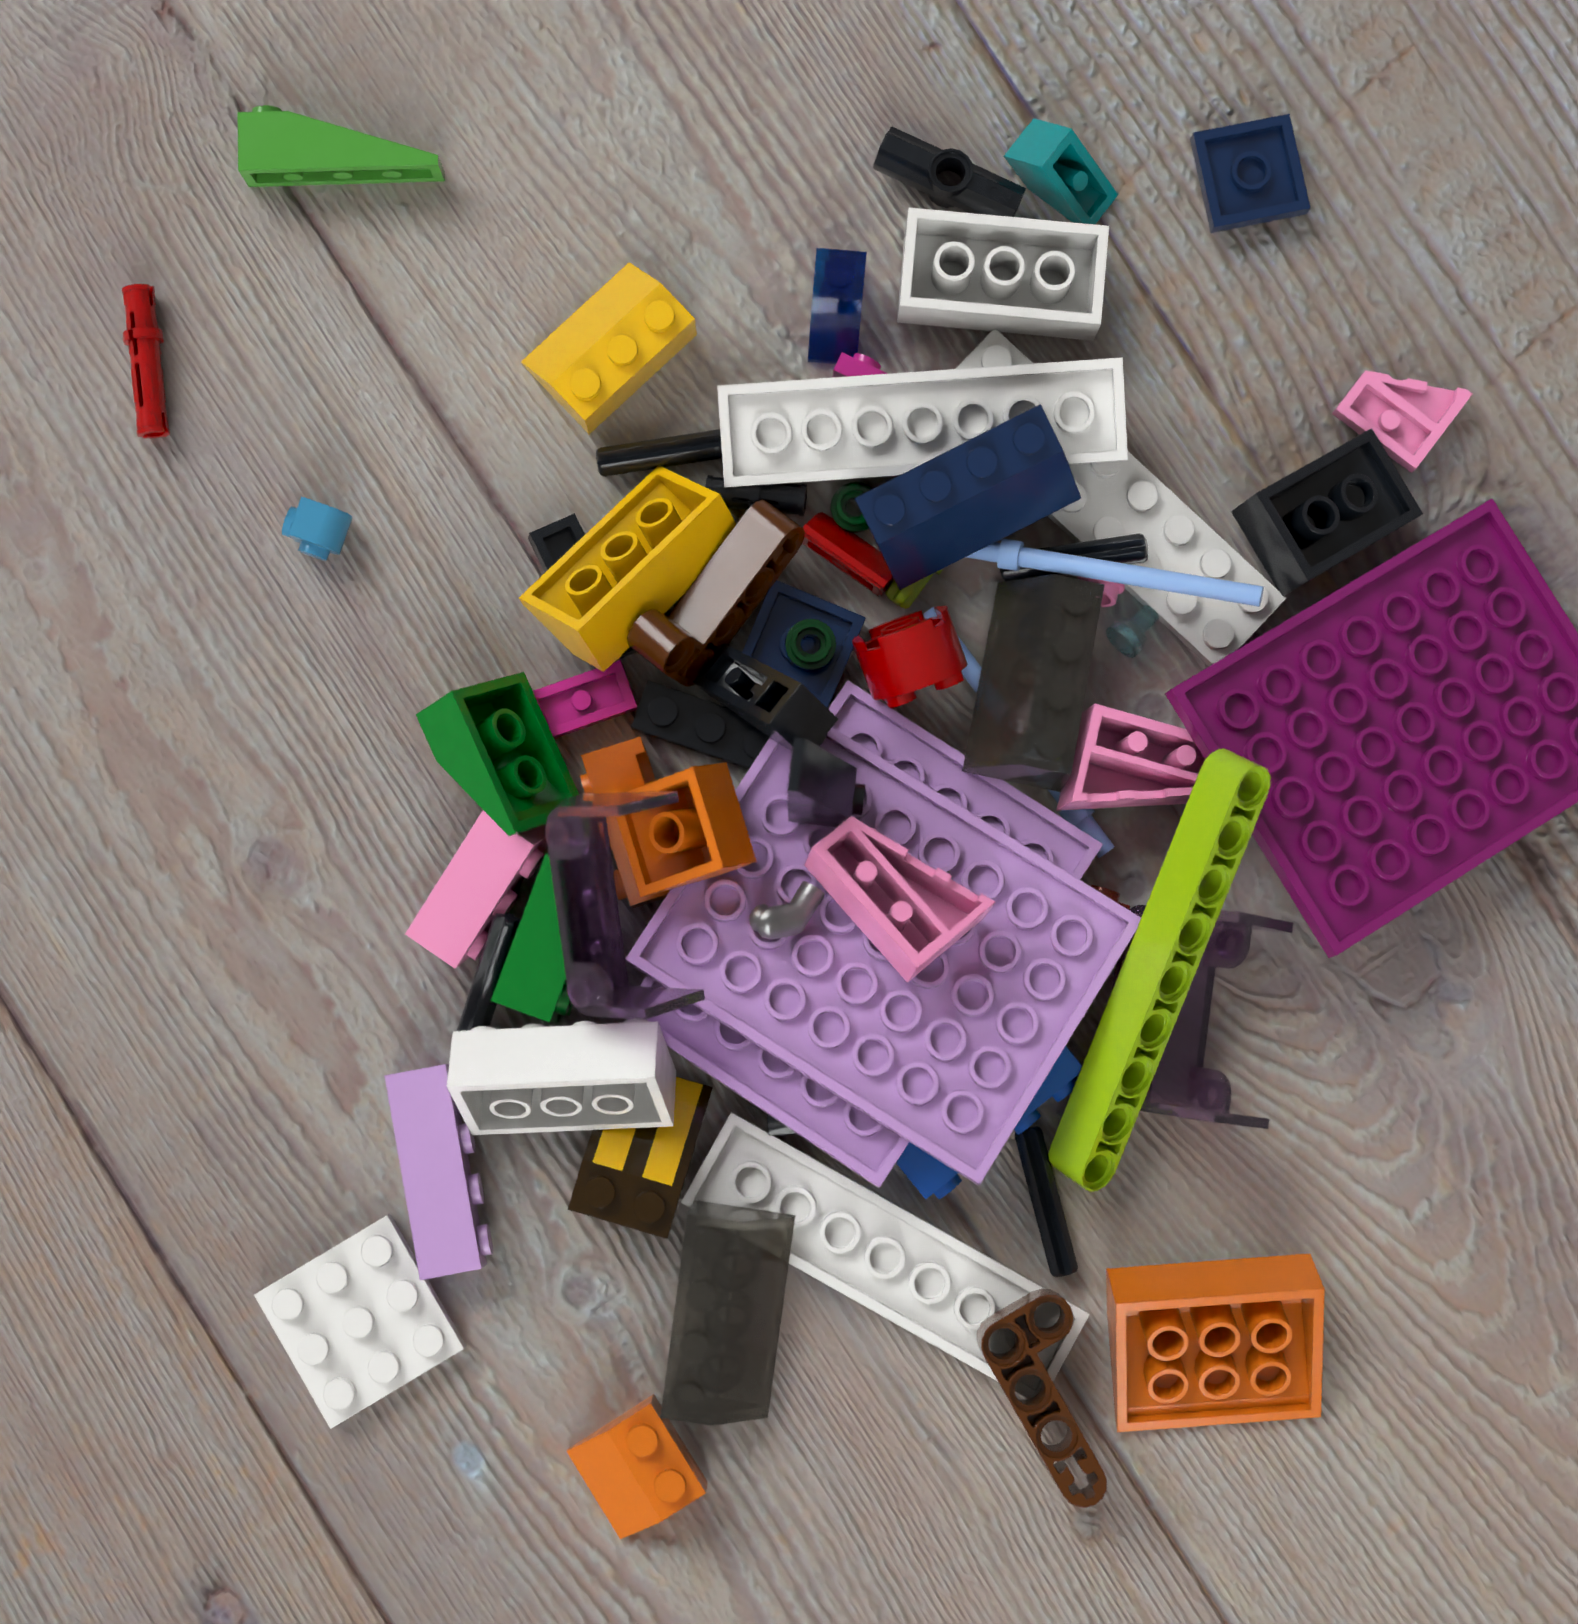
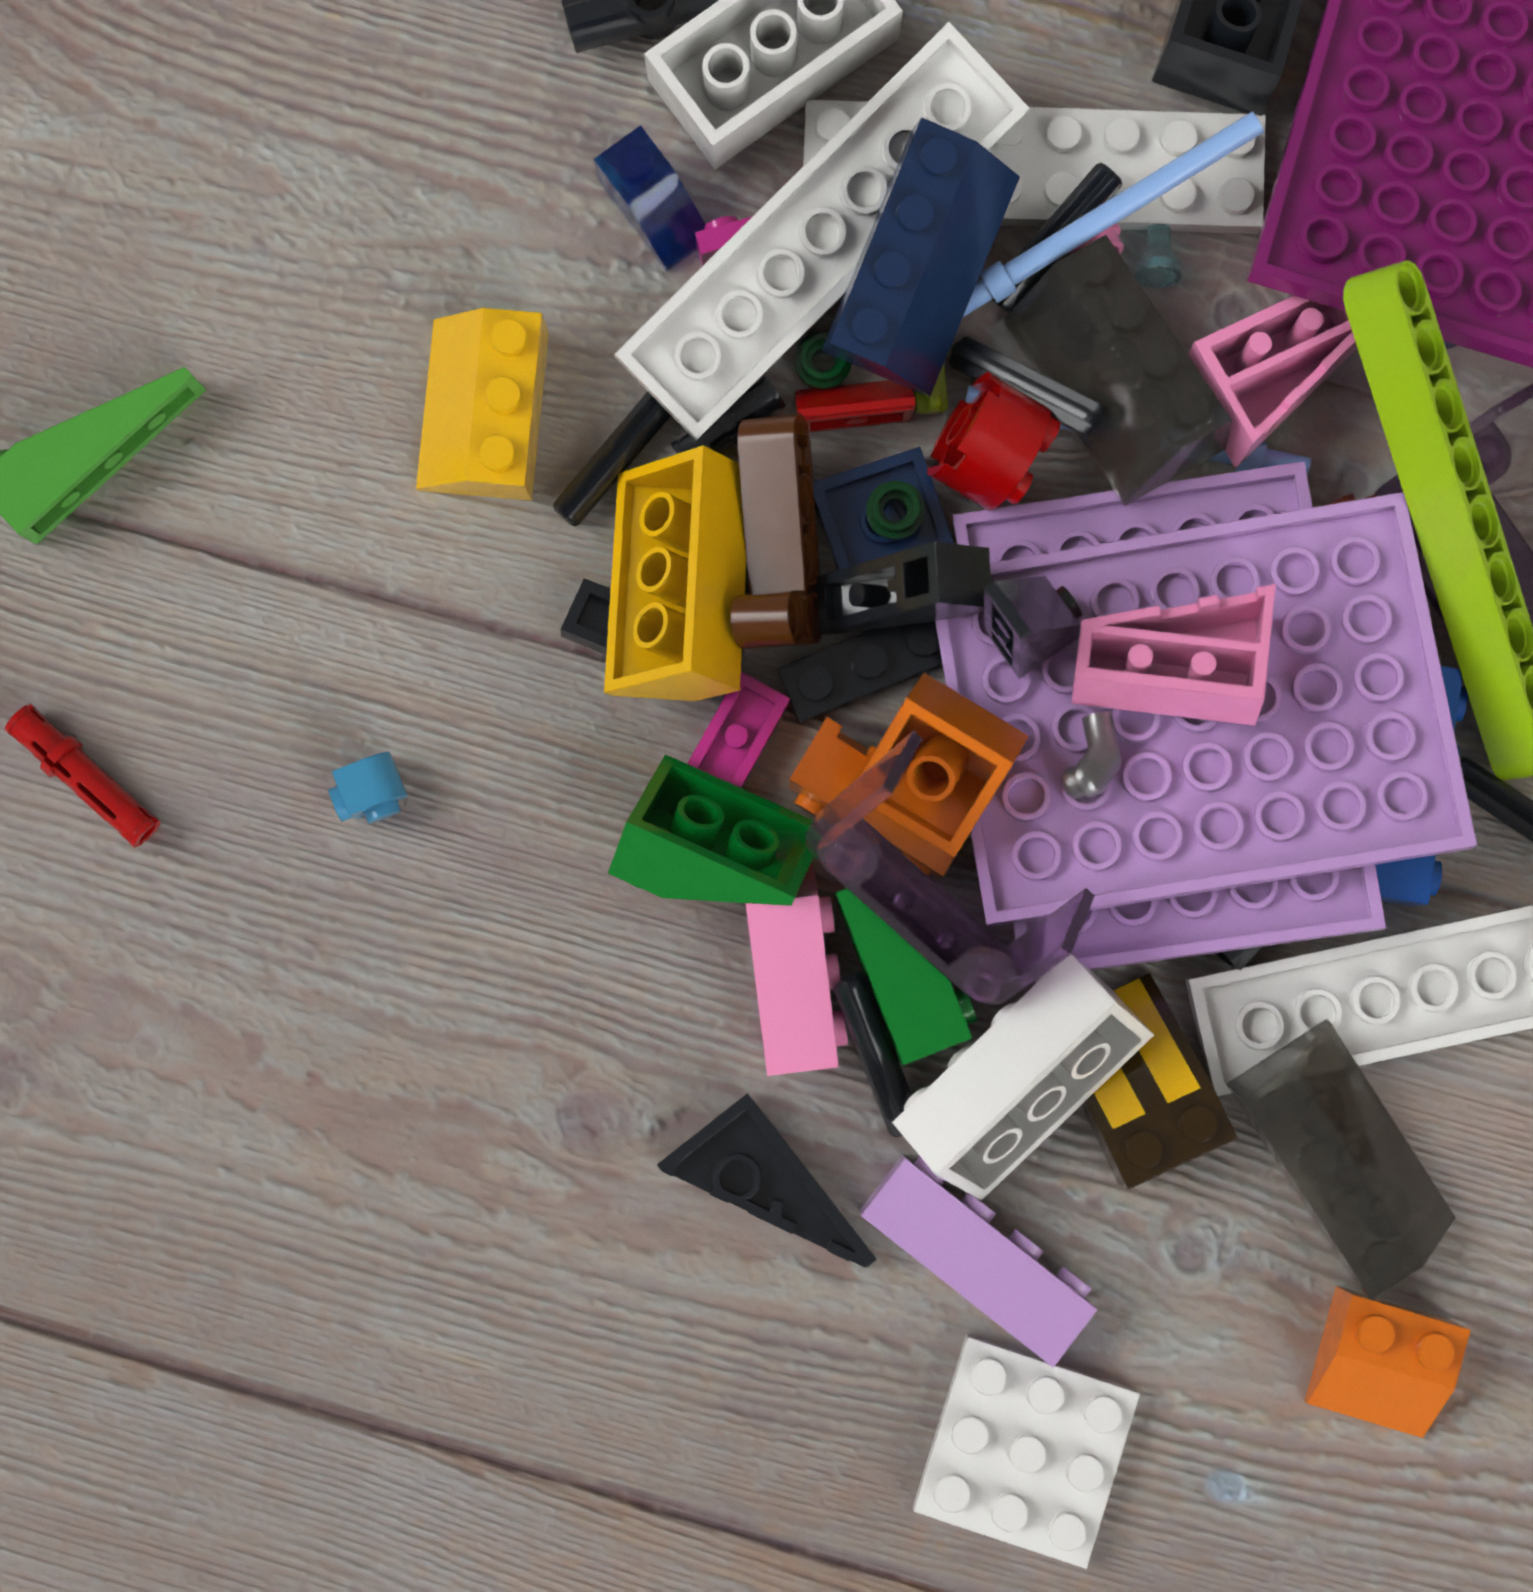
camera: 30 degrees left, 0 degrees up
none -> black wing [657,1093,877,1268]
none -> black axle [949,337,1104,435]

